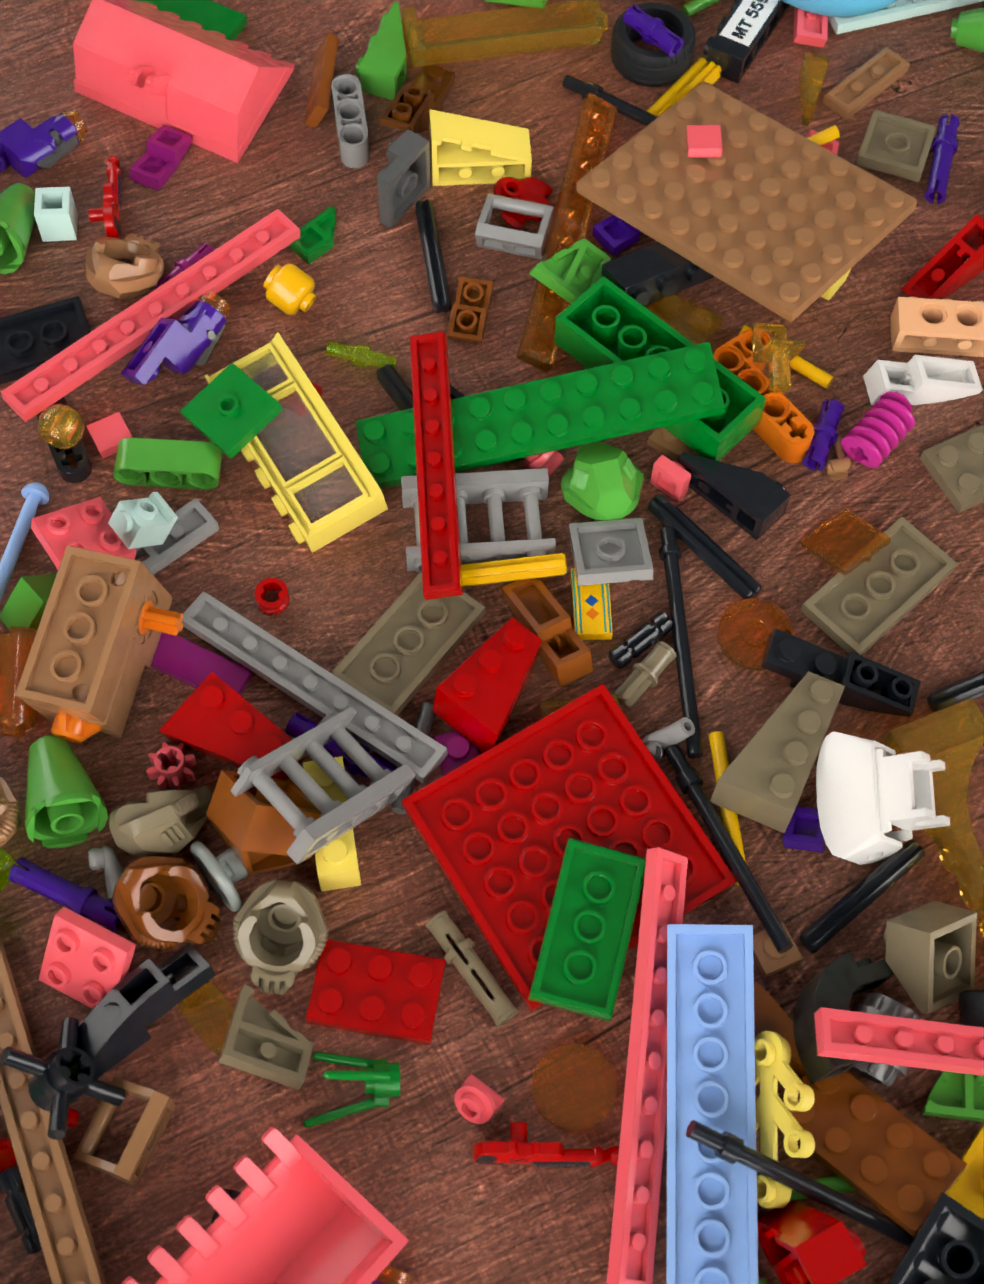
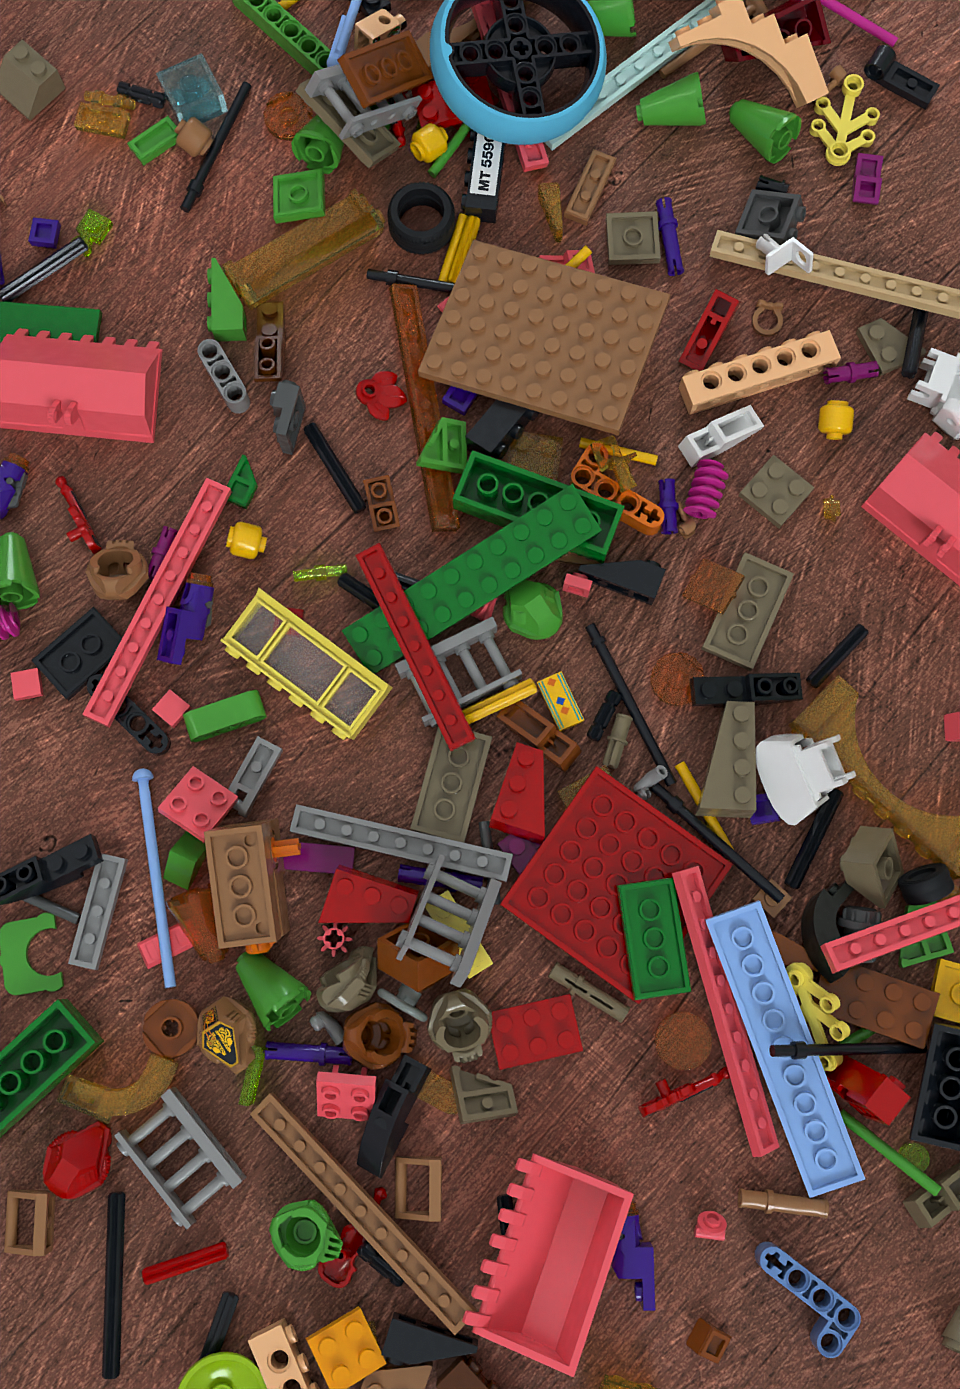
camera: 20 degrees left, 15 degrees up
black bar [0,1017,125,1140] -> none
light aqua brick [34,187,78,242] -> none
clear yellow piece [37,404,85,450] -> none
light aqua brick [108,492,178,549] -> none
magenta slope [129,125,192,191] -> none
green plate [180,363,283,459] -> none
red bush [254,578,289,616] -> none
green plant [303,1052,400,1128] -> none
dark orange tile [304,32,339,129] -> none
light yellow wedge [429,109,532,186] -> none
coral plate [454,1074,506,1124] -> none
light grey tile [475,193,554,260] -> none
light grey hinge [569,518,654,586] -> none
dark purple pin [623,4,684,58] -> none
black axle [648,493,762,602] -> none
coral tile [686,125,723,157] -> none

